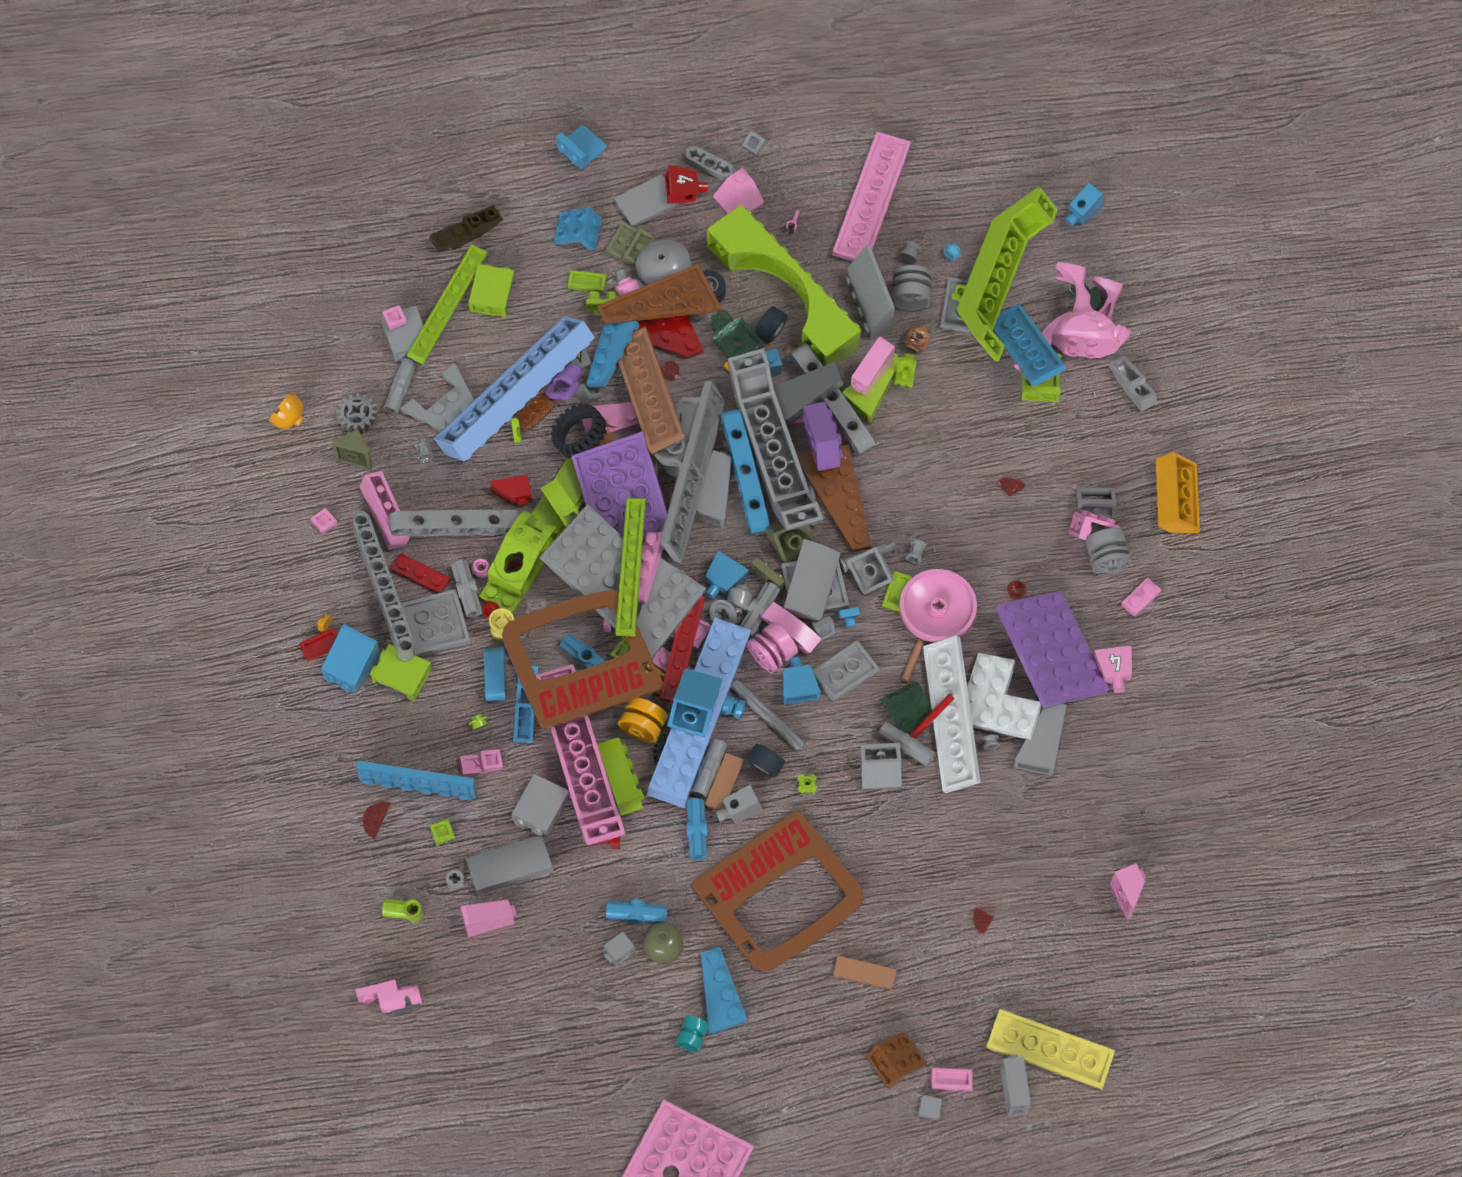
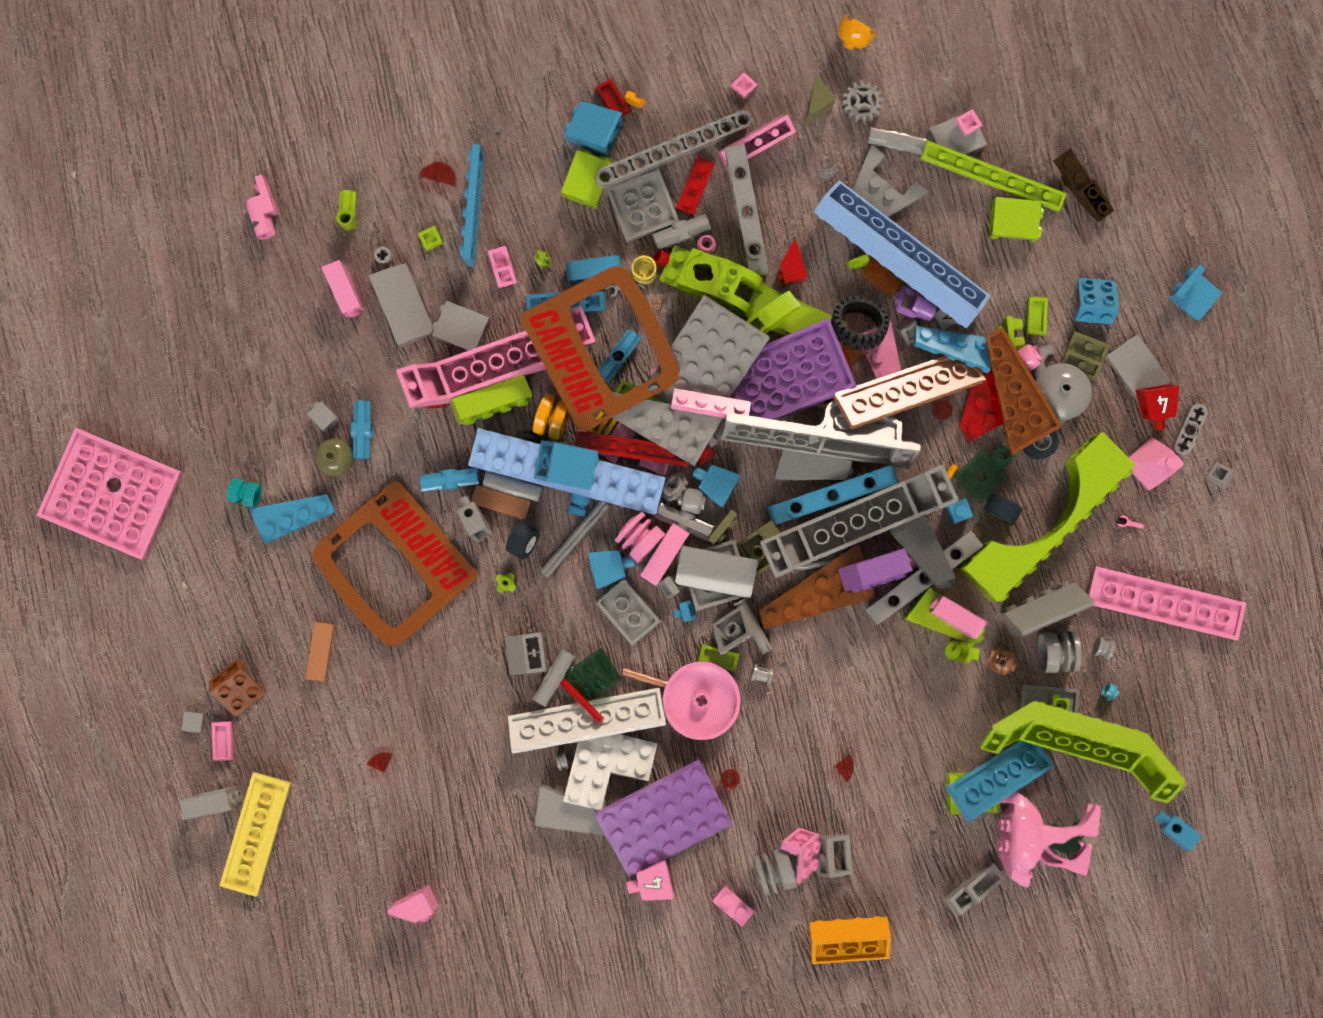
camera: 90 degrees right, 20 degrees up
lime tile [616,498,646,637] -> none

